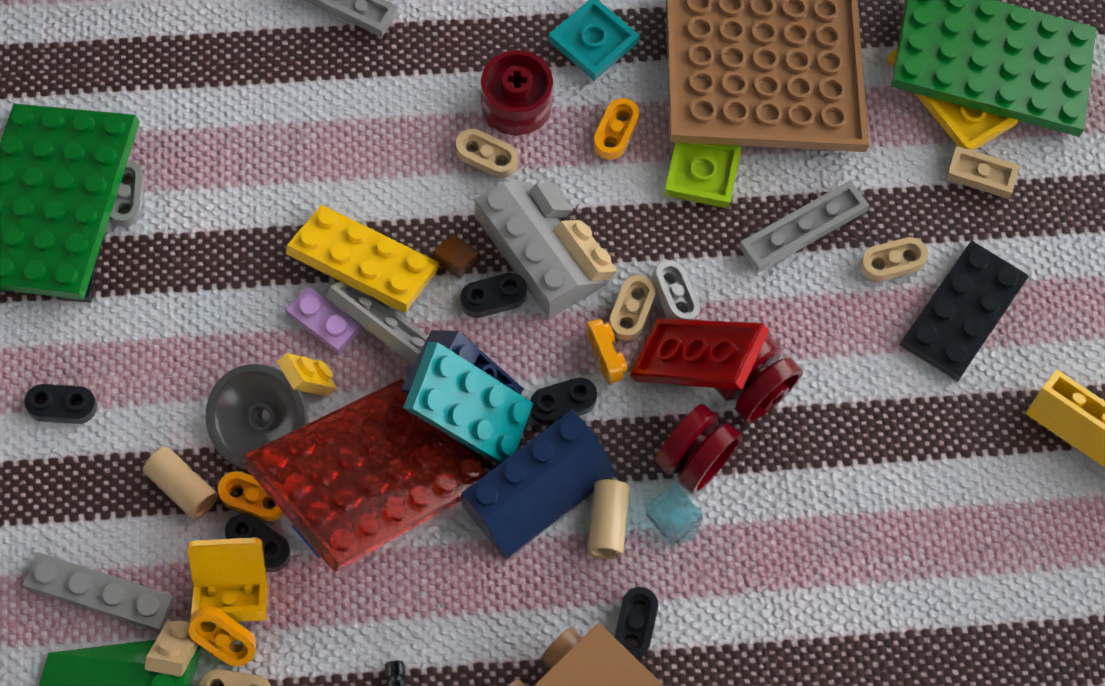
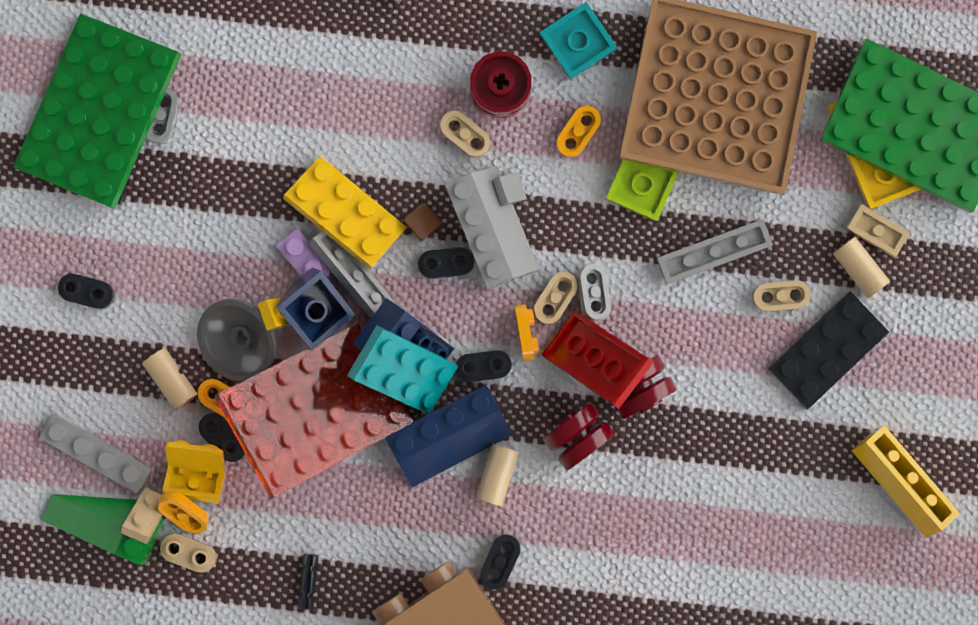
camera: 15 degrees right, 20 degrees up
tan plate [553,220,618,281] -> none
clear light blue brick [645,483,703,547] -> none
none -> dark blue slope [276,267,355,351]
none -> tan pin [833,237,890,298]

